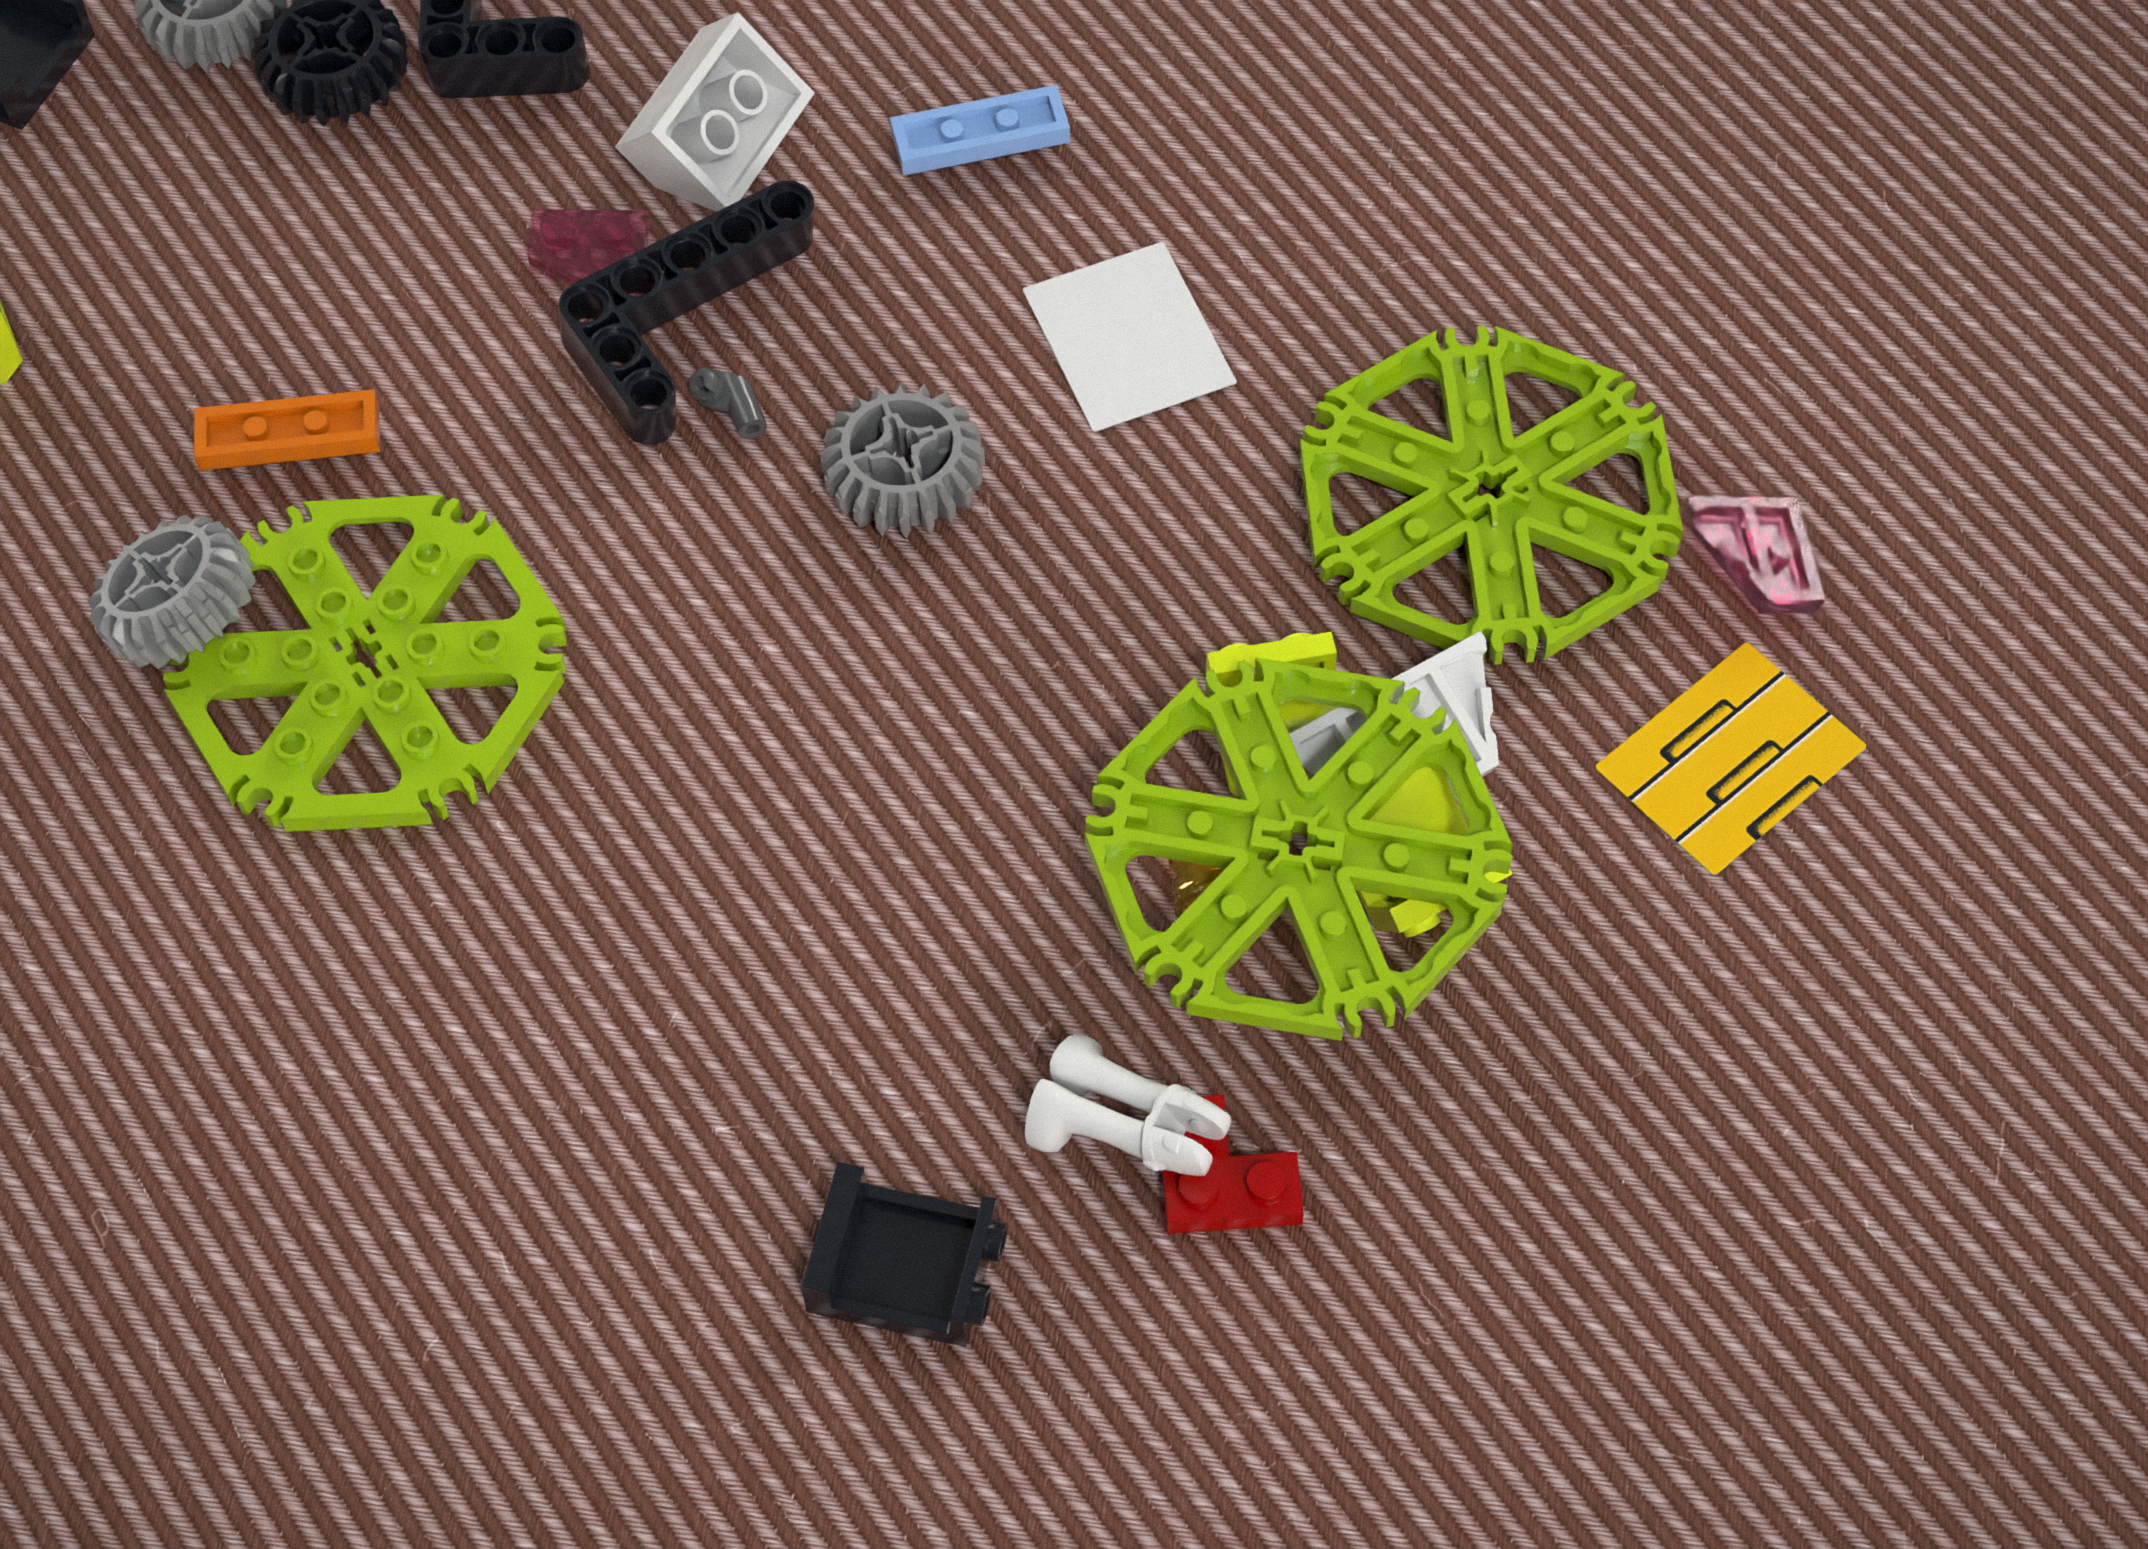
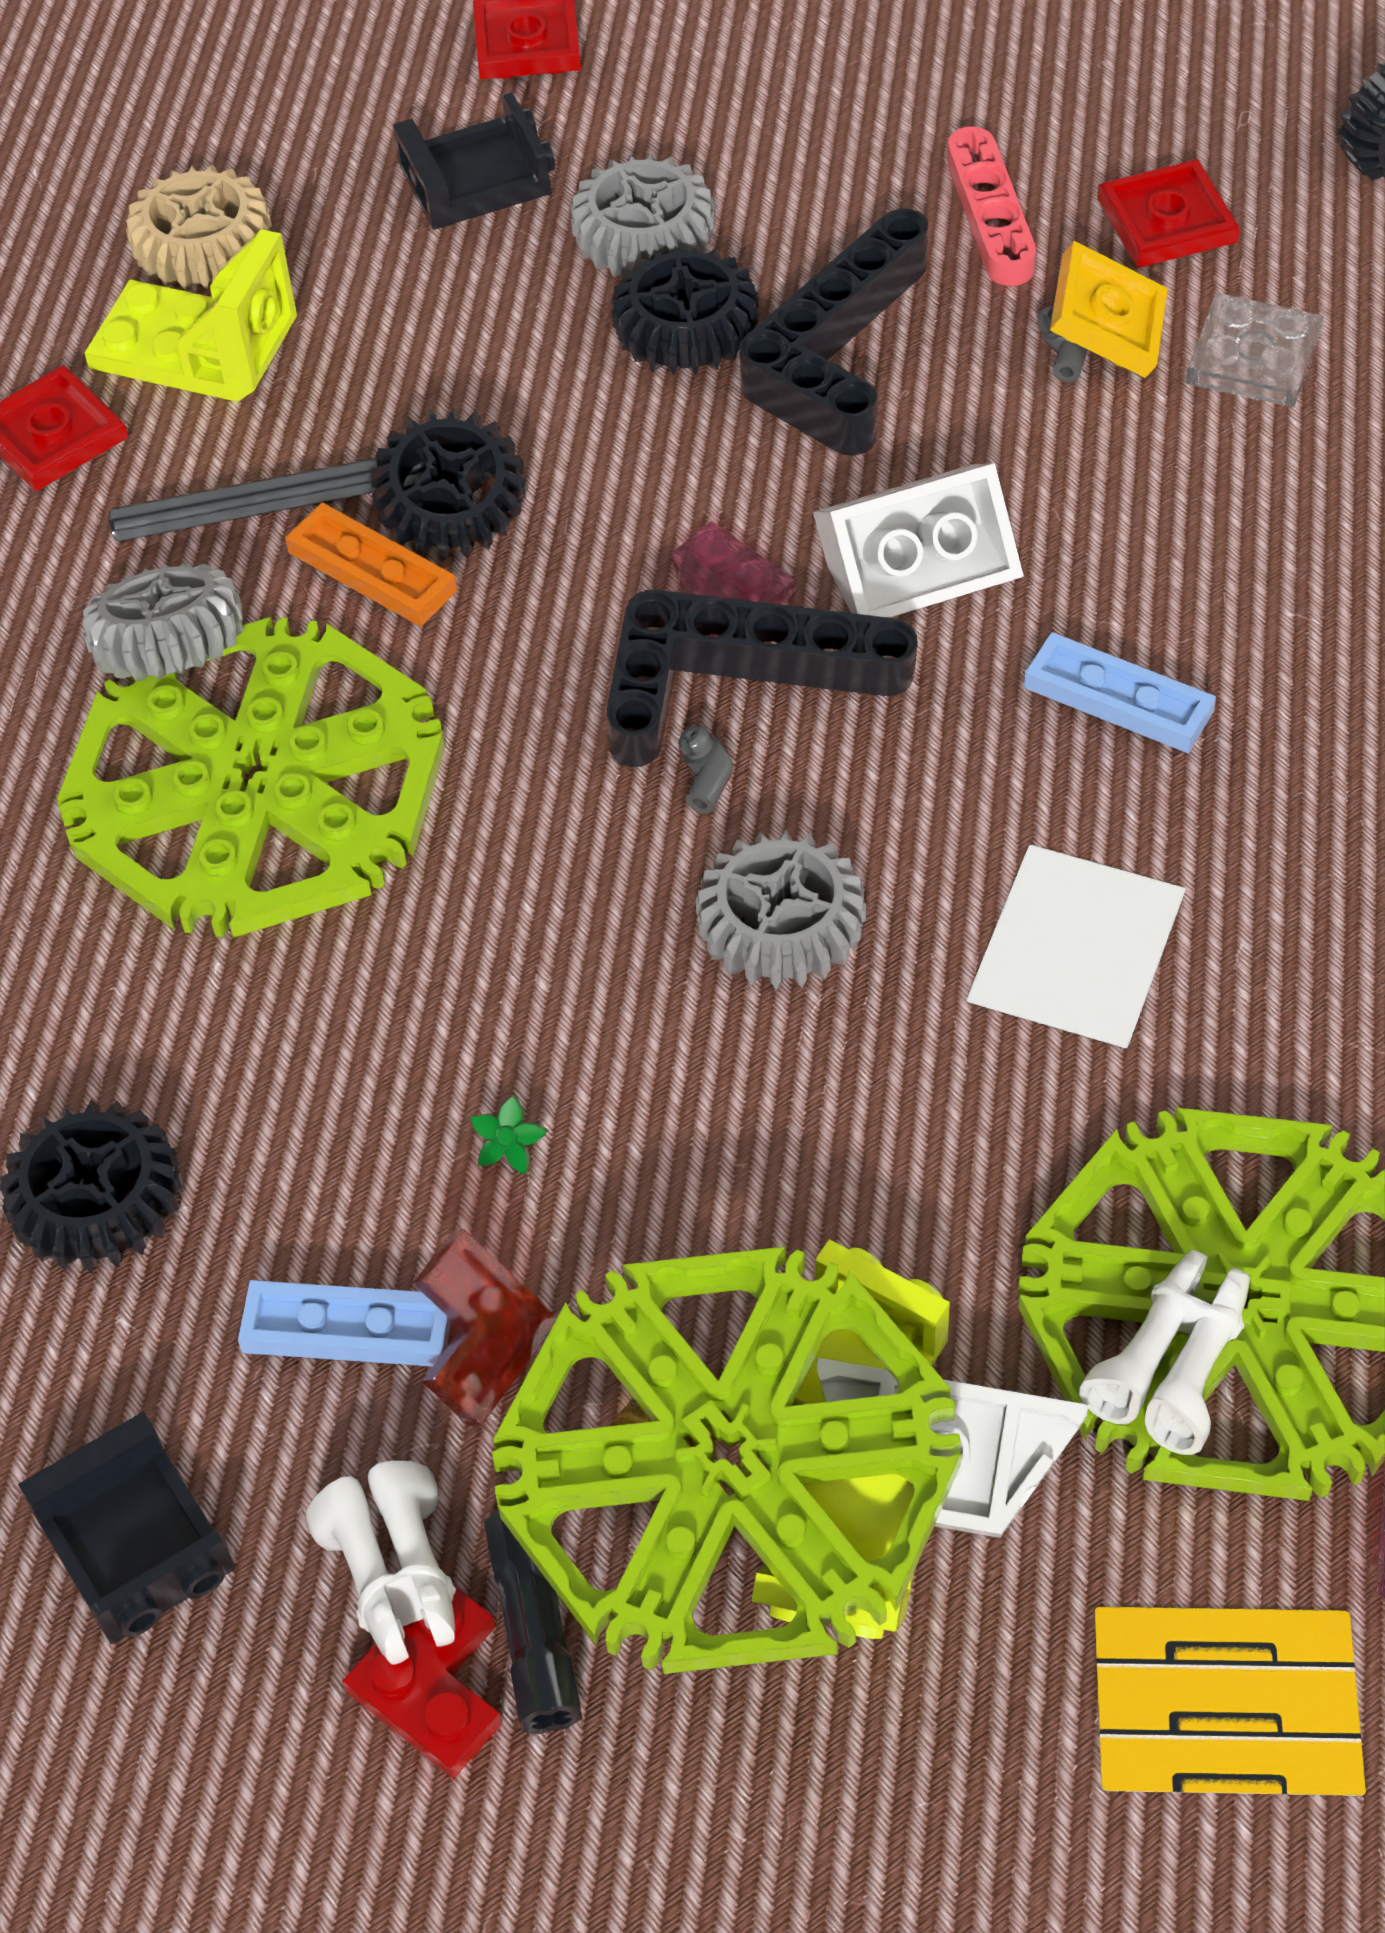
camera: 45 degrees right, 5 degrees down
none -> black gear [0,1099,182,1273]
none -> black axle [108,458,441,542]
none -> light blue plate [238,1280,454,1367]
none -> black gear [370,406,526,560]
none -> clear red plate [413,1229,557,1427]
none -> green plant [470,1095,549,1175]
none -> black axle [484,1511,583,1734]
none -> white piece [1080,1250,1250,1455]

